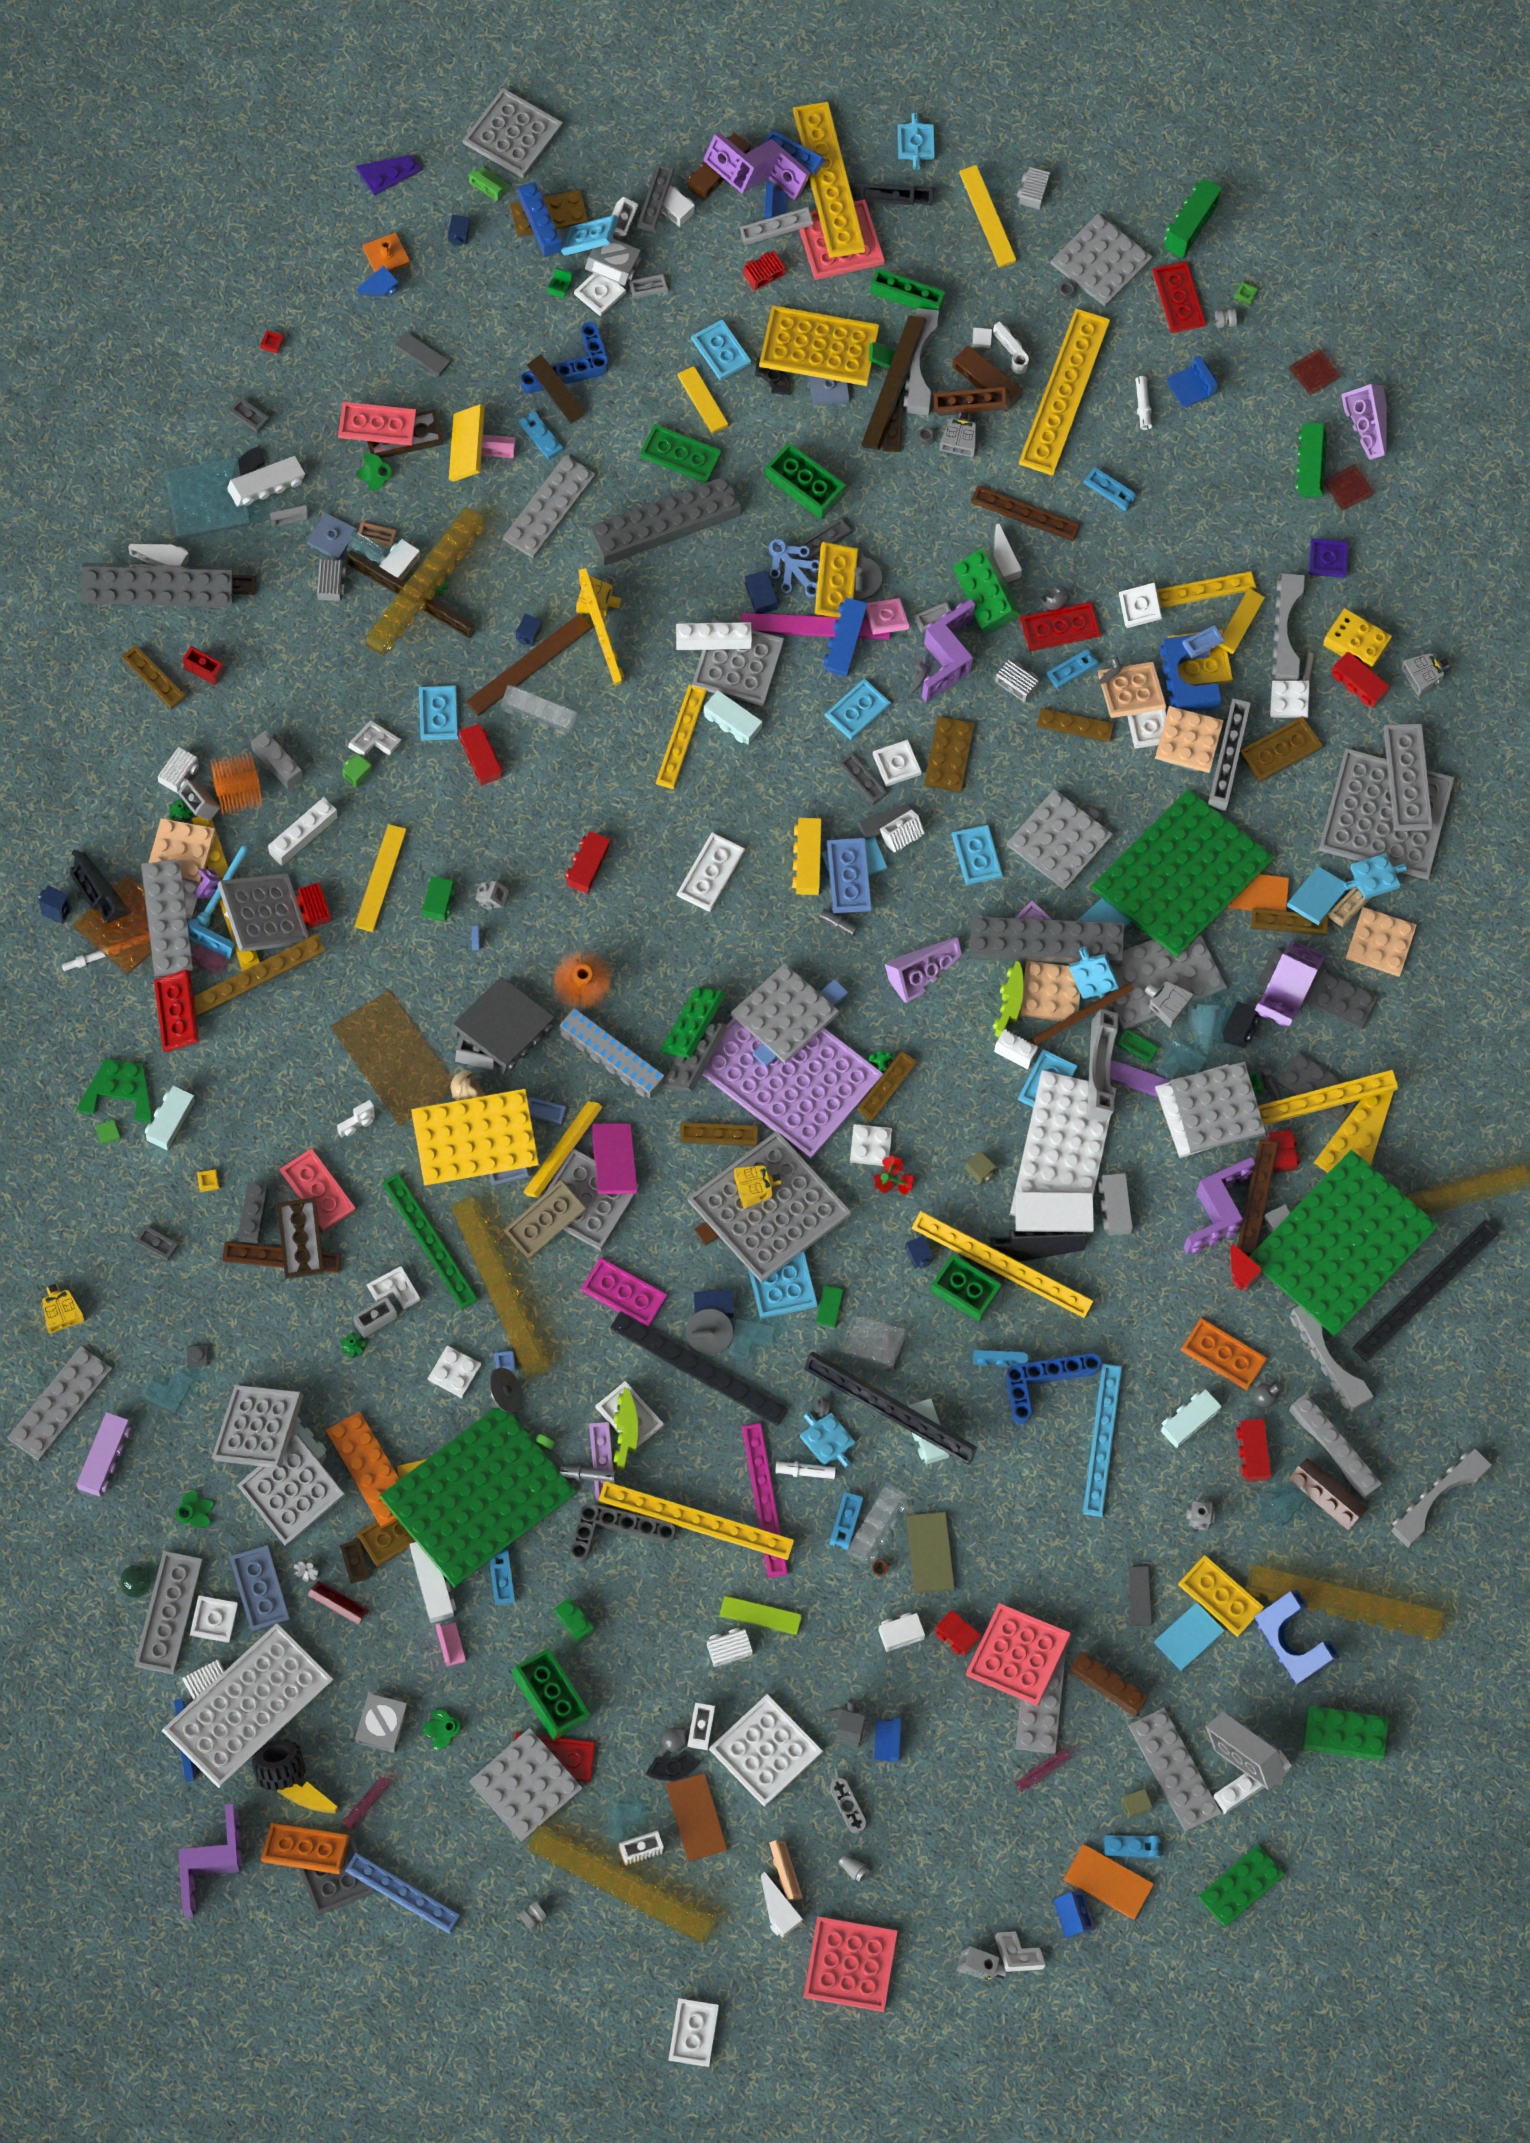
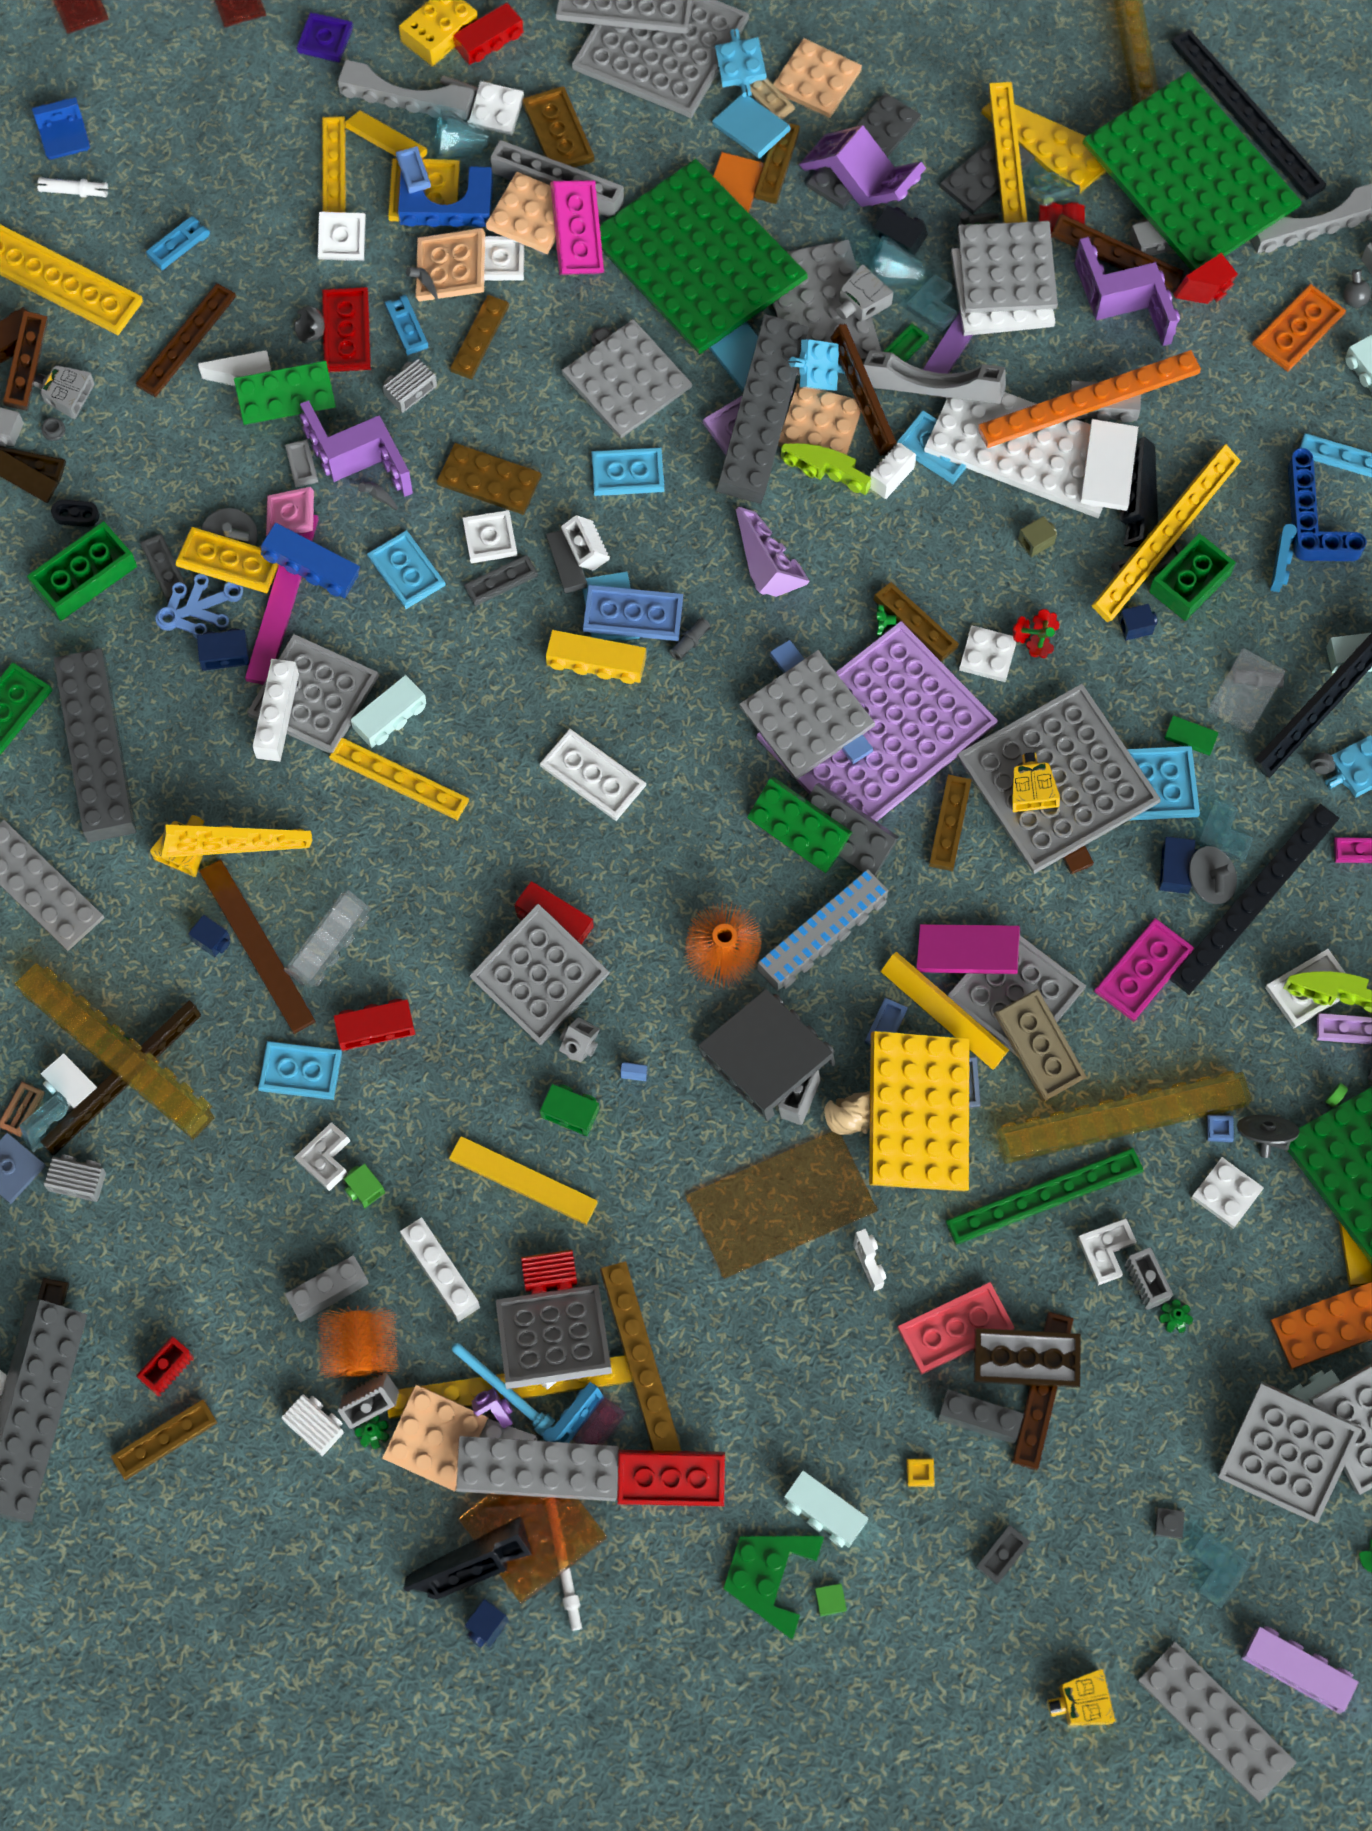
camera: 75 degrees left, 0 degrees up
green brick [1296,423,1327,498] -> none
none -> black plate [51,500,100,527]
none -> clear light blue cone [434,110,488,160]
none -> light grey plate [469,904,610,1046]
none -> dark pink tile [550,180,604,275]
none -> orange plate [978,350,1201,448]
none -> clear light blue plate [1030,171,1080,205]

